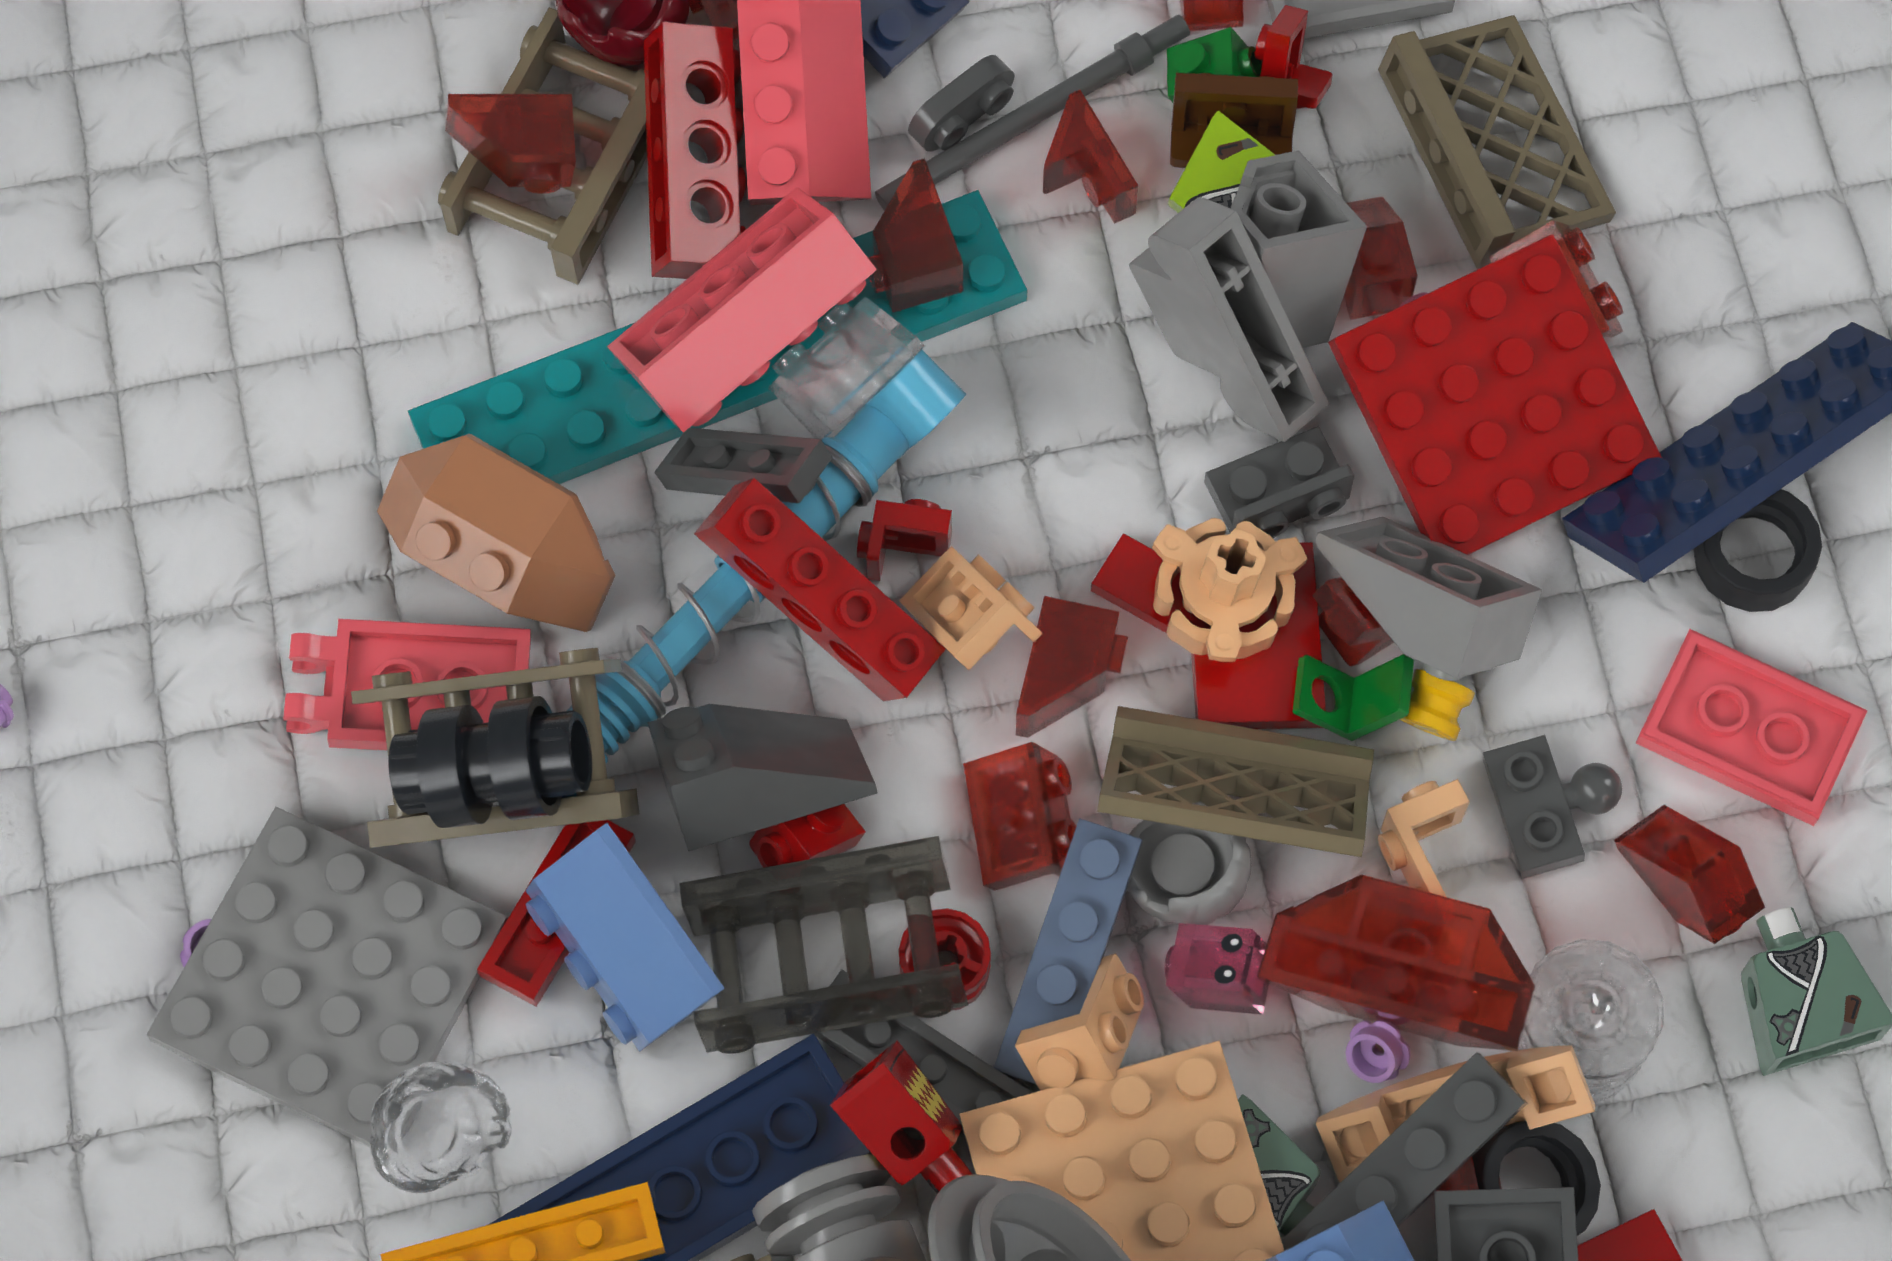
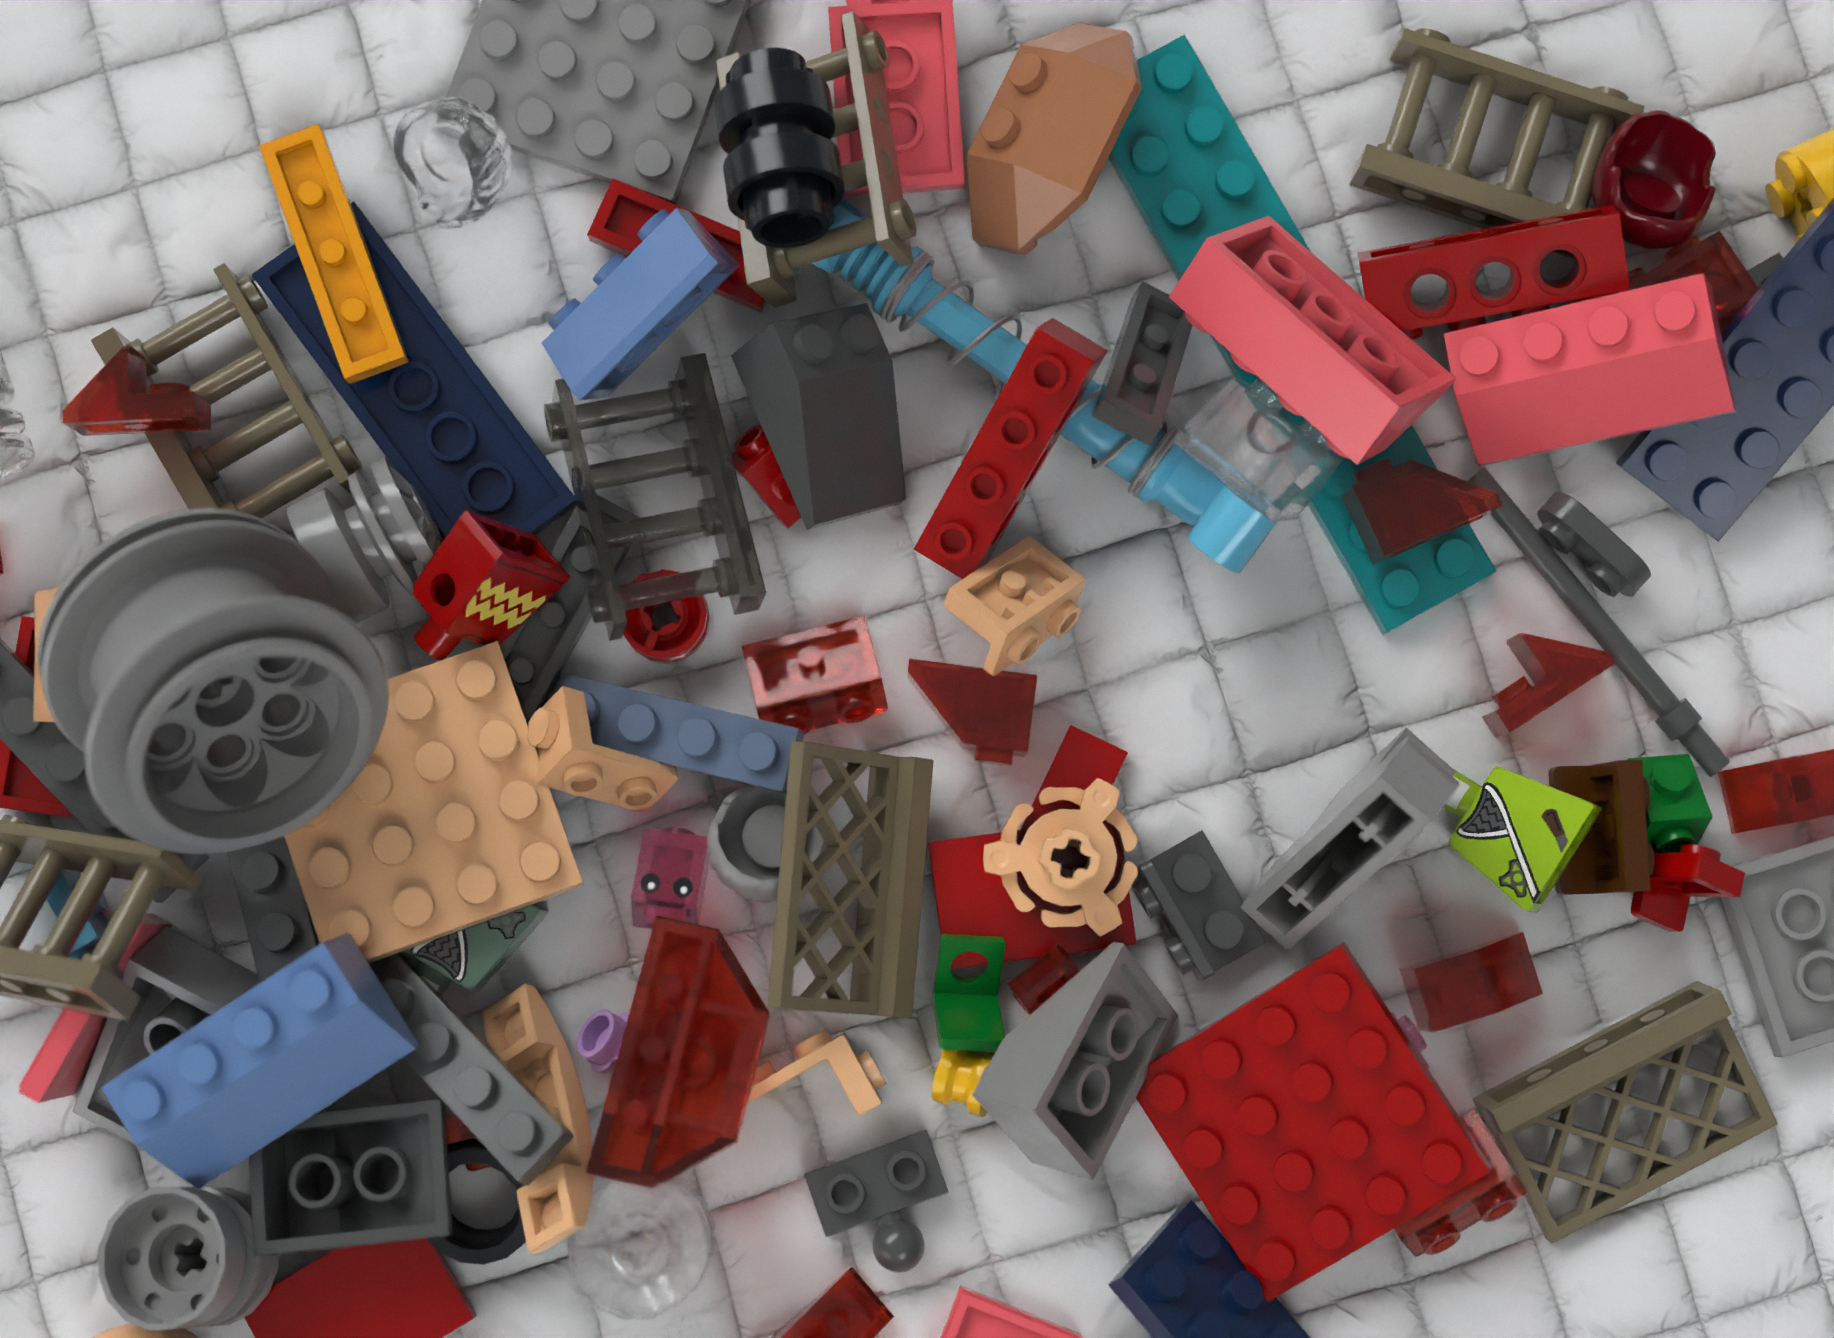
camera: 80 degrees right, 15 degrees up
clear red slope [445,94,576,194] -> none
red bracket [856,499,952,582] -> none
light grey slope [1231,150,1367,348] -> none

